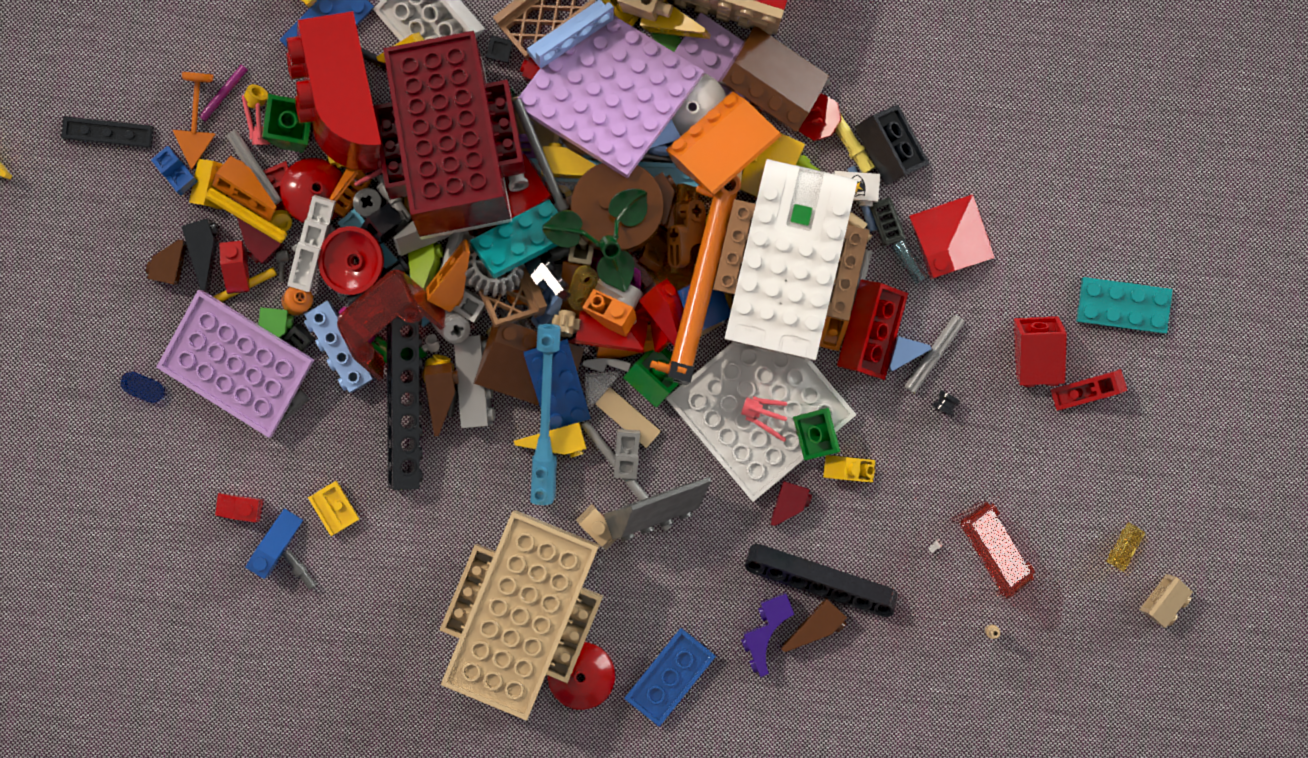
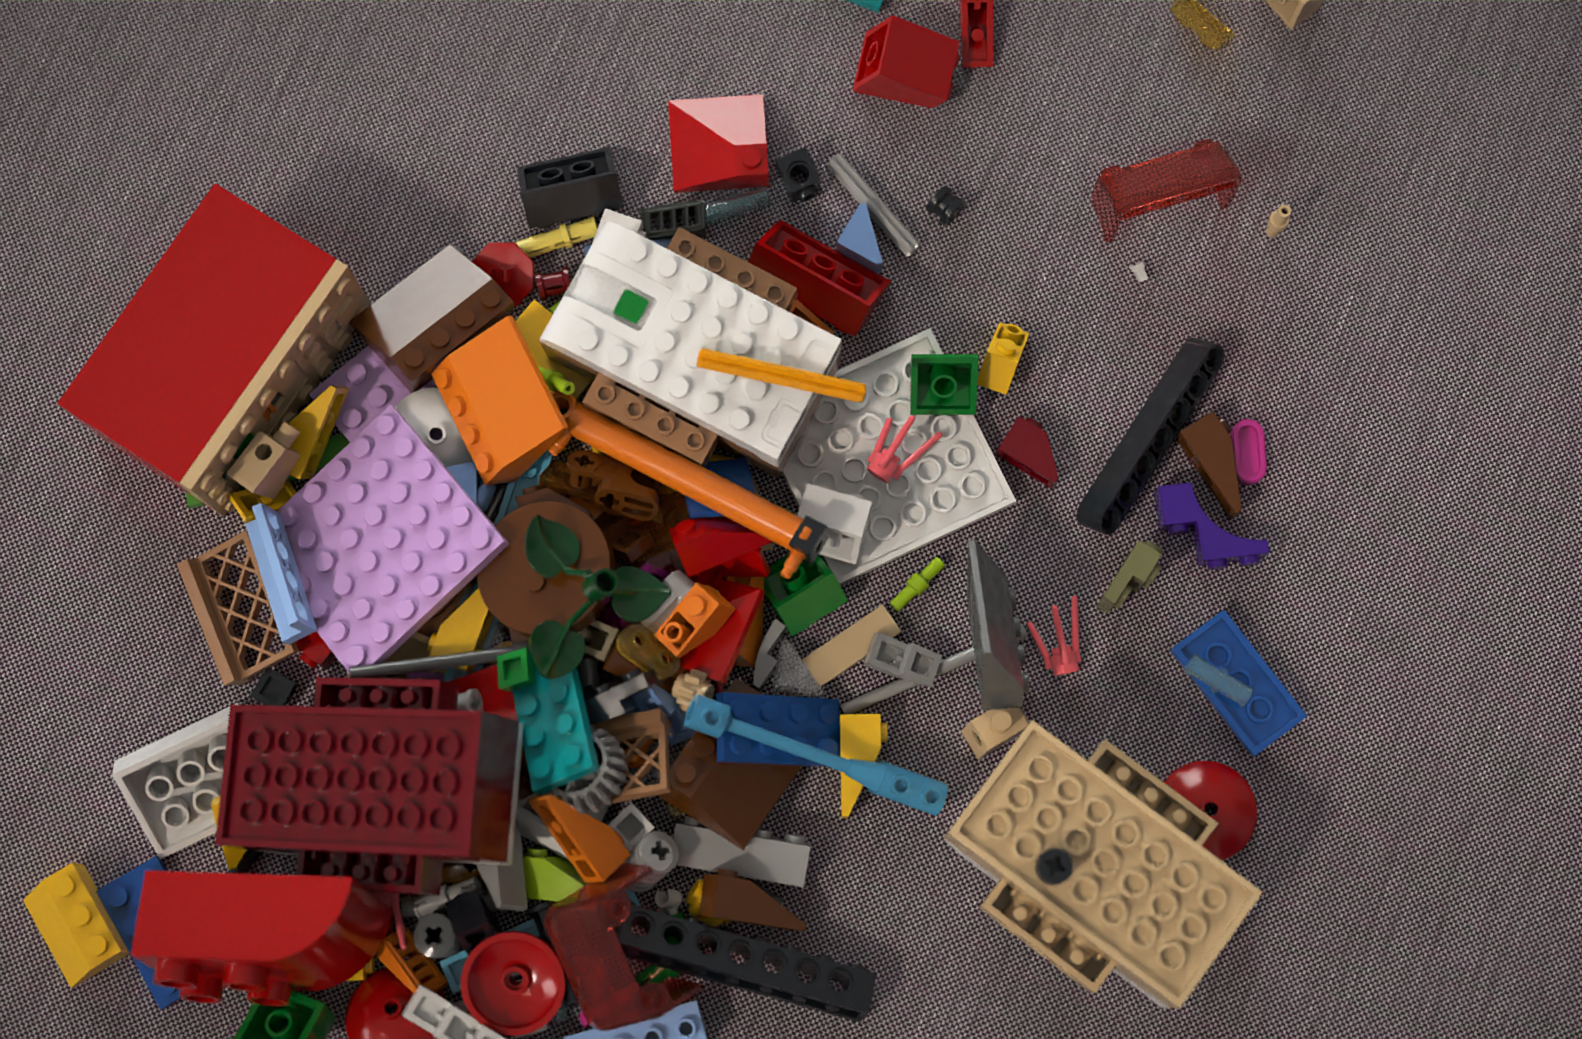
camera: 75 degrees left, 10 degrees down
none -> green tile [496,648,536,692]
none -> dark red bush [535,266,571,301]
none -> lime bar [537,365,575,395]
none -> light orange axle [696,348,866,402]
none -> black brick [776,147,821,203]
none -> white brick [797,483,872,565]
none -> lime bar [890,557,945,612]
none -> coral plant [1027,596,1082,676]
none -> black wheel [1035,848,1073,886]
none -> olive plate [1096,540,1163,614]
none -> clear light blue pin [1184,653,1254,707]
none -> dark pink tile [1230,419,1267,485]

